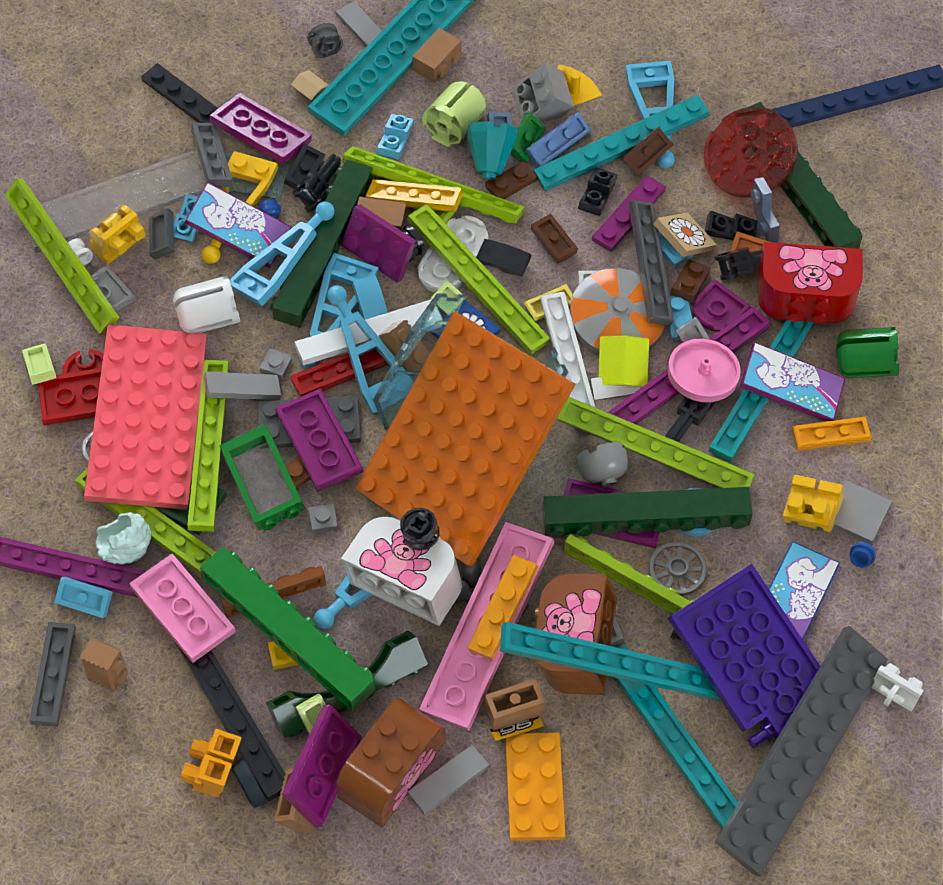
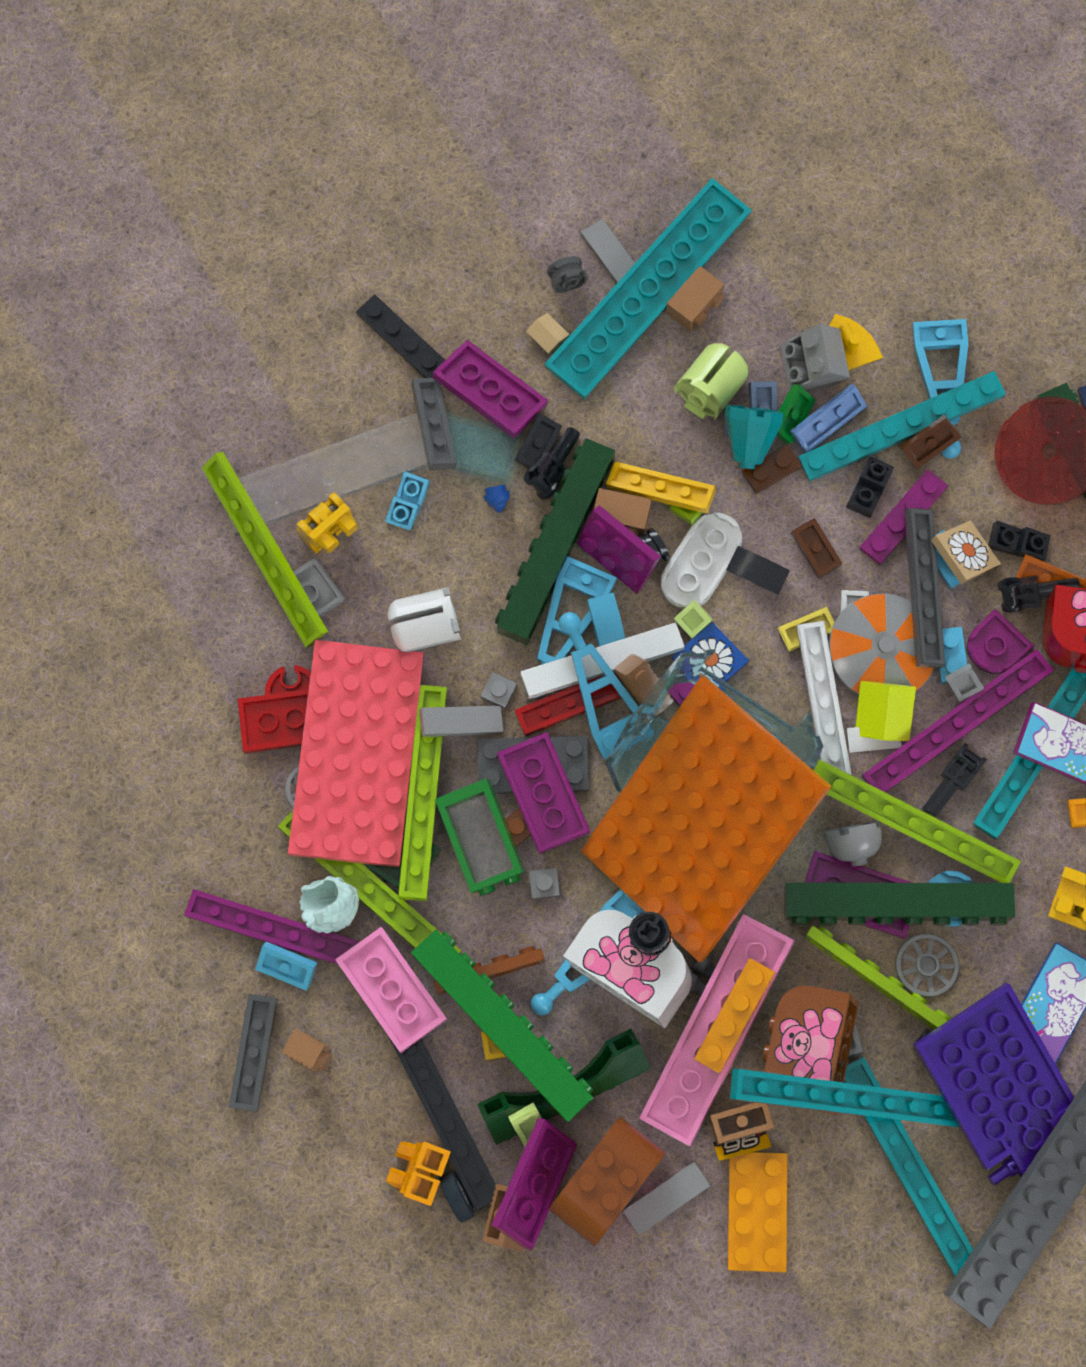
camera: 10 degrees right, 15 degrees up
yellowish green tile [22,344,56,385] -> none
white wheel [68,238,93,266] -> none
dark grey tile [149,209,174,259] -> none
tile [185,182,292,268] -> none
yellow plate [201,151,278,264] -> none
medium azure plate [229,202,335,307] -> none
lime plate [342,146,525,224] -> none
medium azure slope [377,114,414,160] -> none
lime plate [408,204,550,356] -> none
bright pink piece [667,339,741,402] -> none
reddish brown plate [670,259,711,303] -> none
sand blue plate [751,177,780,243] -> none

